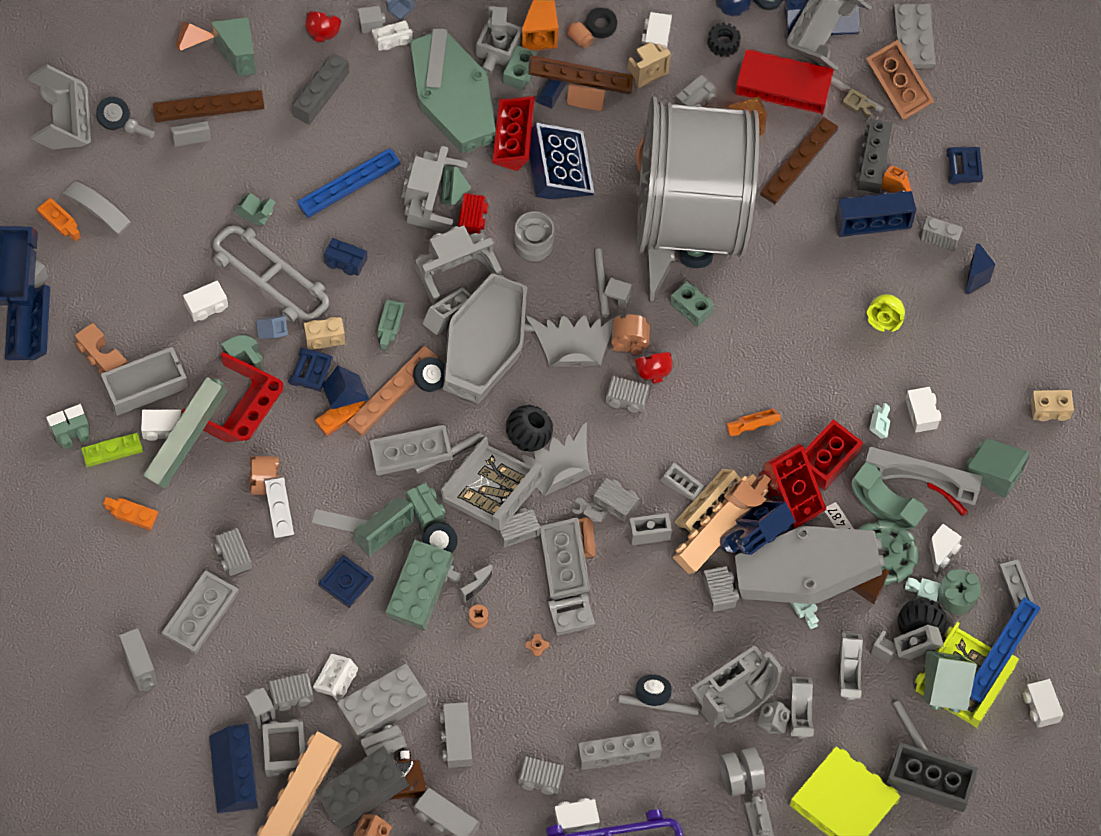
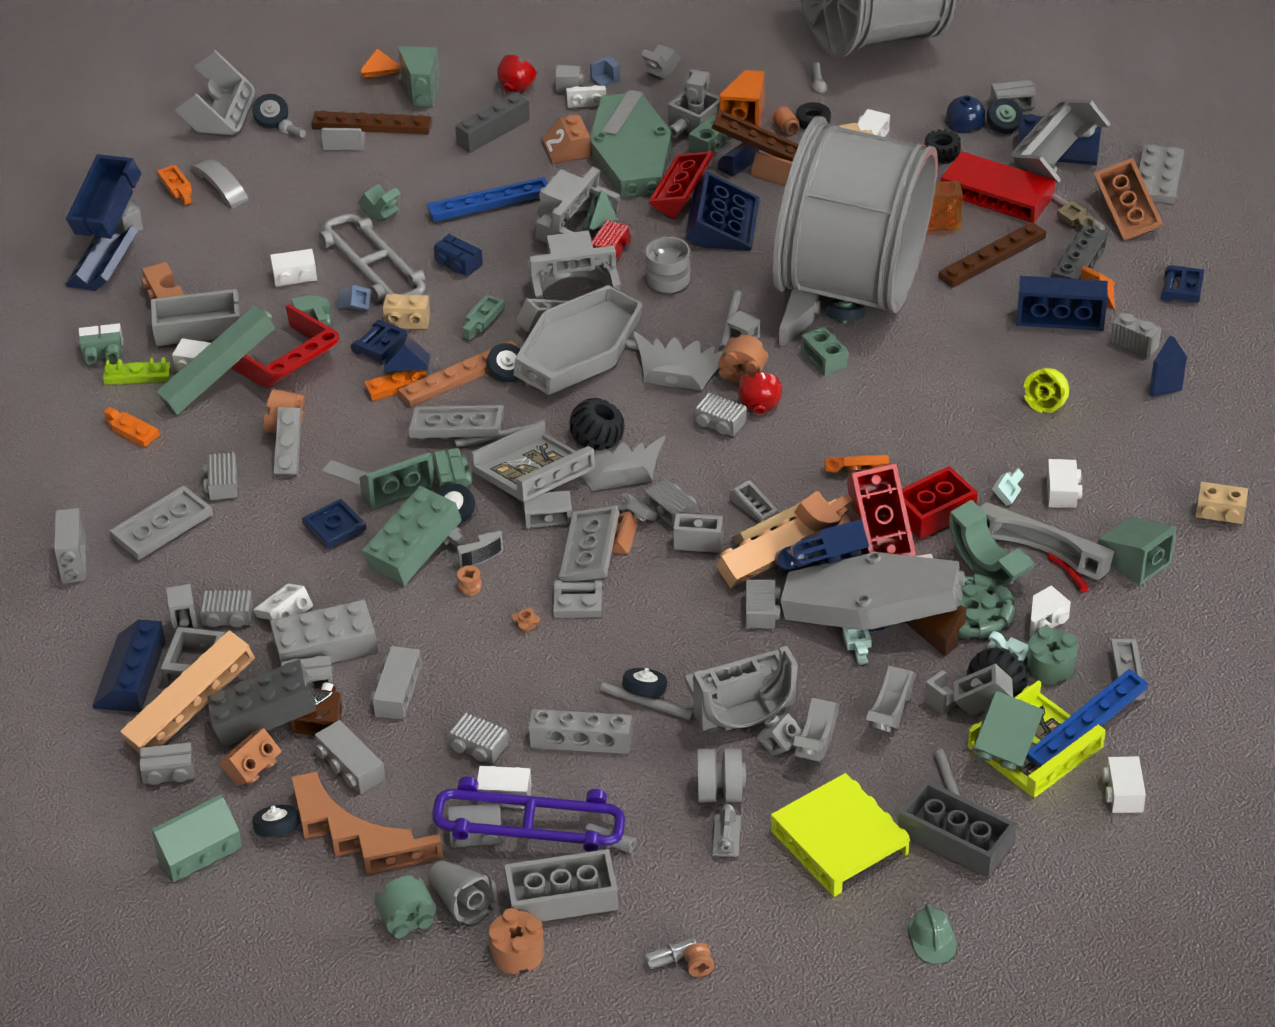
camera: 20 degrees right, 20 degrees down
none -> nougat slope [542,114,591,164]

